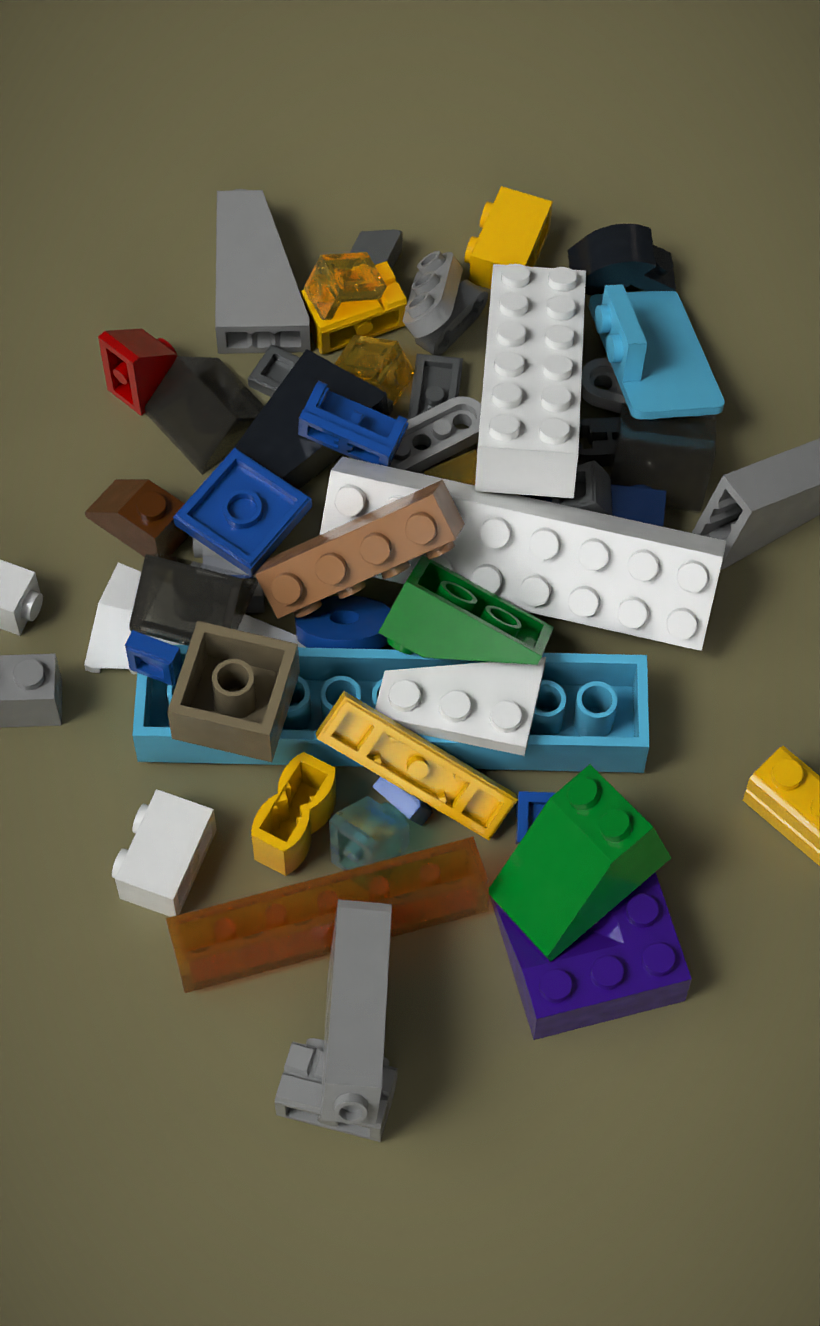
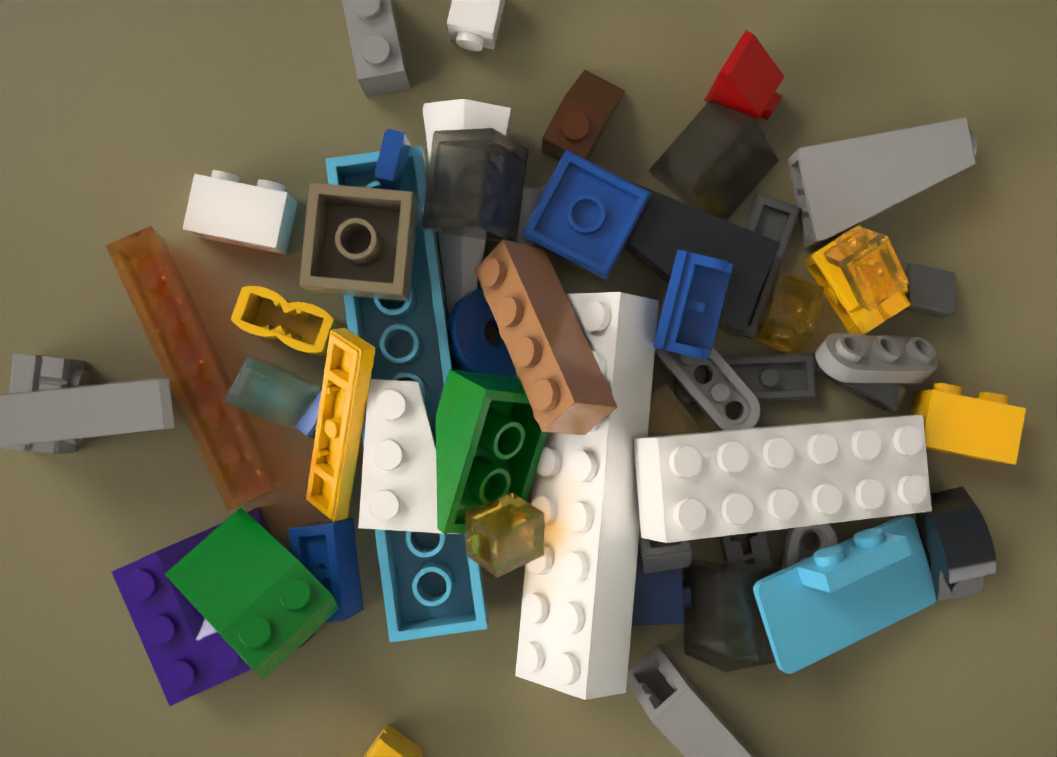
camera: 80 degrees right, 25 degrees up
none -> clear yellow brick [465,493,545,578]

